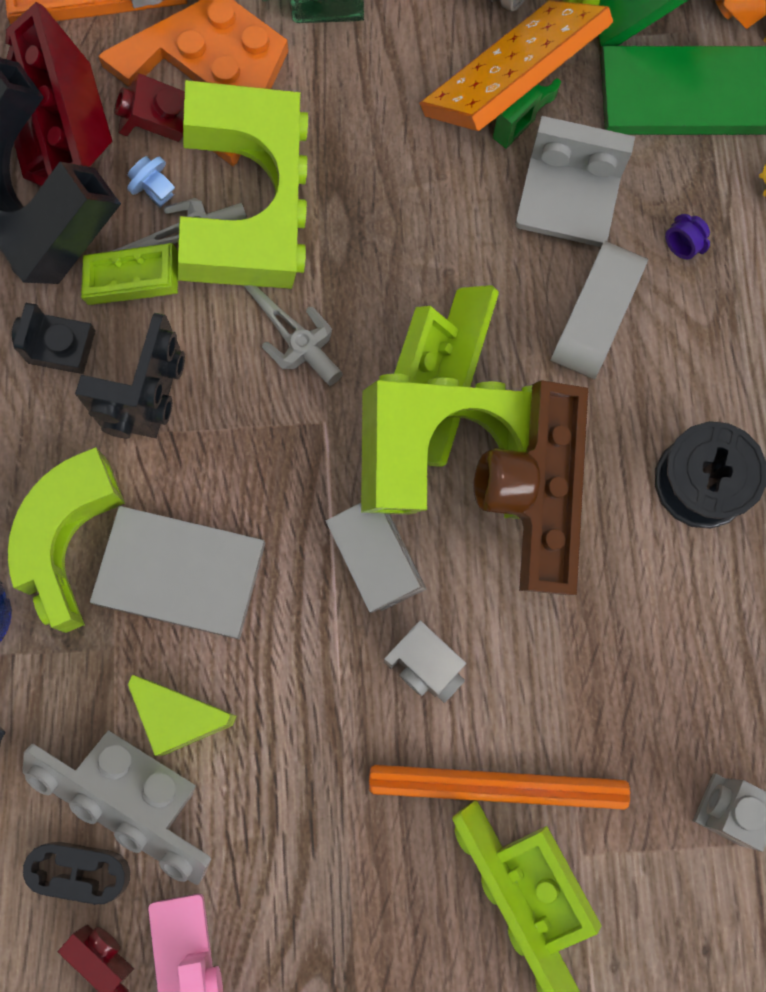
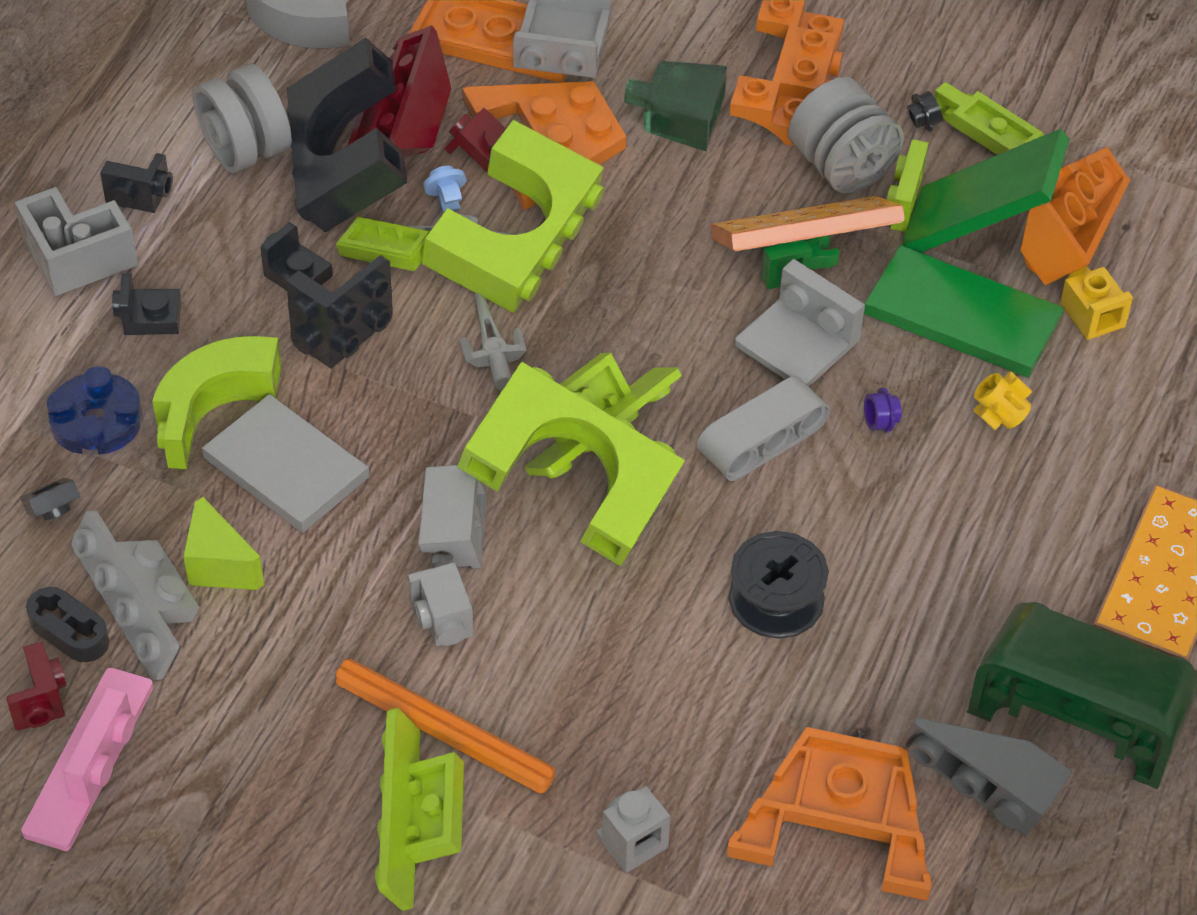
camera: 30 degrees right, 25 degrees down
reddish brown plate [473,380,588,595] -> none

